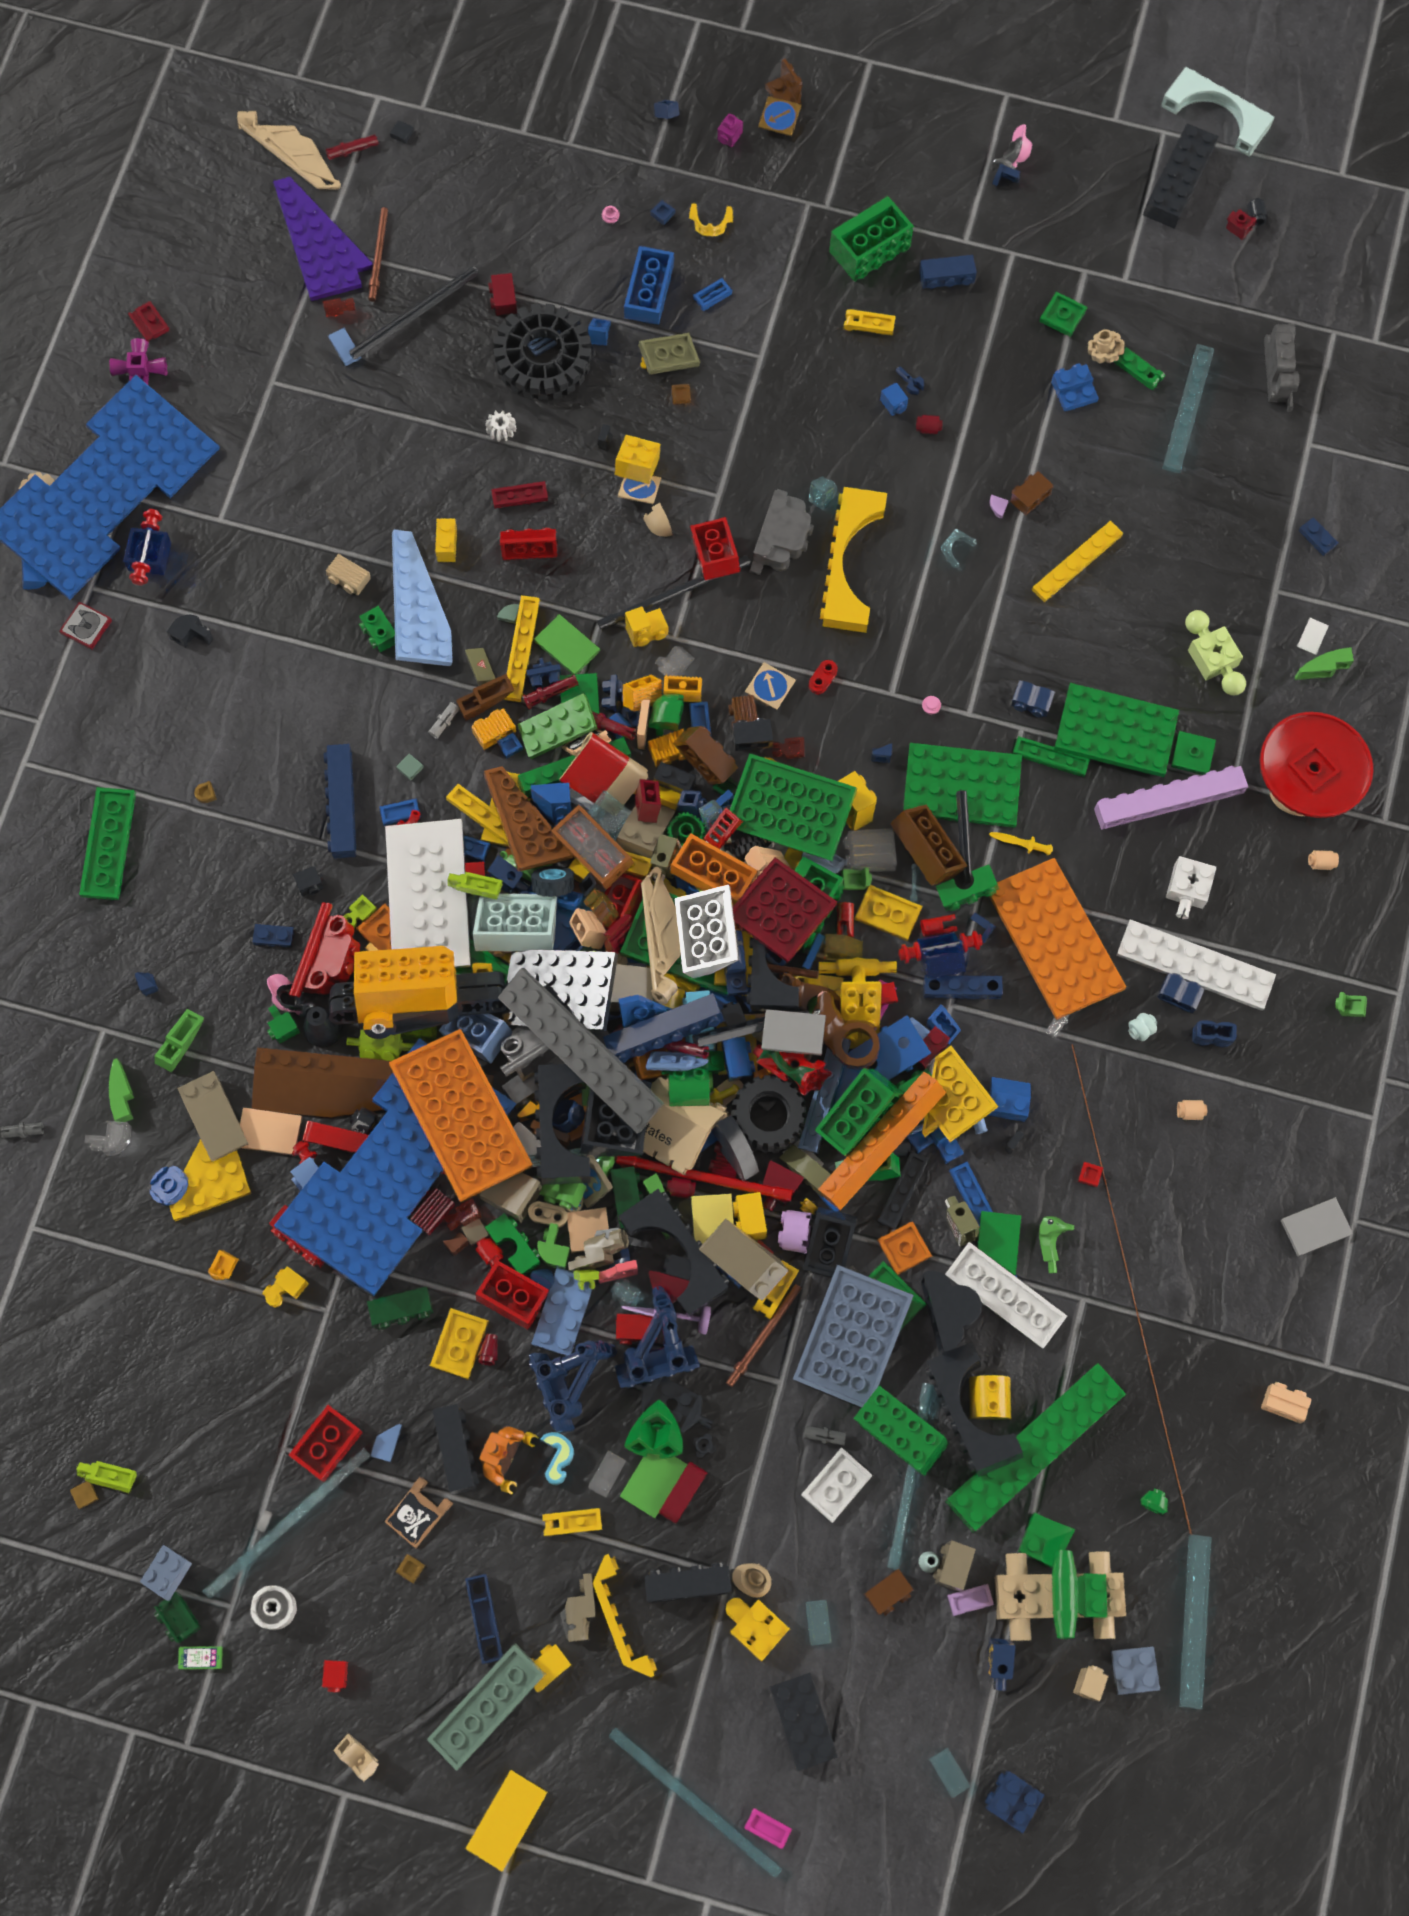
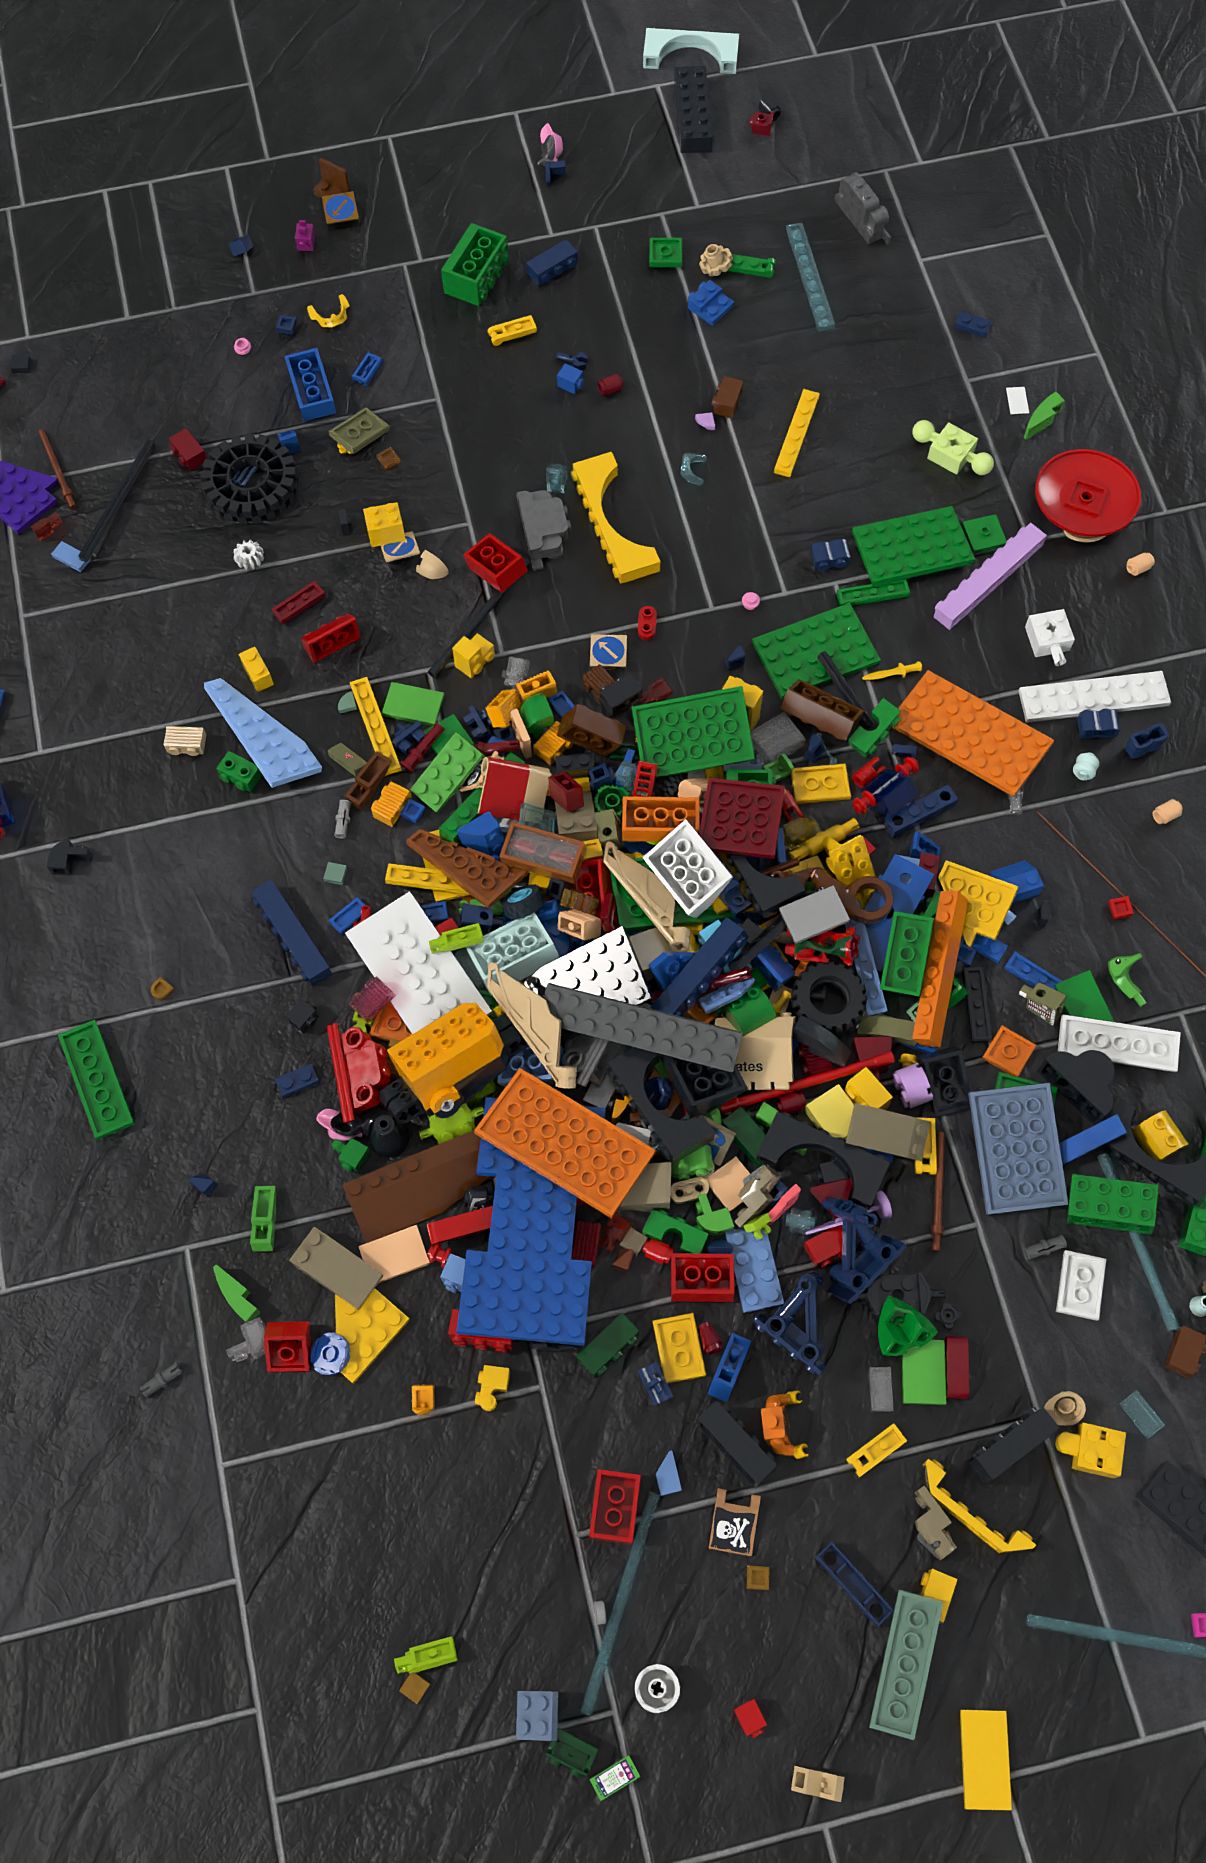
camera: 25 degrees left, 5 degrees down
animal [540,1432,574,1485] -> none
none -> red slope [264,1321,311,1372]
none -> clear pink brick [349,976,396,1023]
none -> tan wing [487,962,577,1088]
none -> dark blue hips [637,1362,673,1406]
none -> blue slope [708,1333,751,1402]
none -> dark blue slope [804,734,825,763]
none -> blue tile [1059,1114,1128,1166]

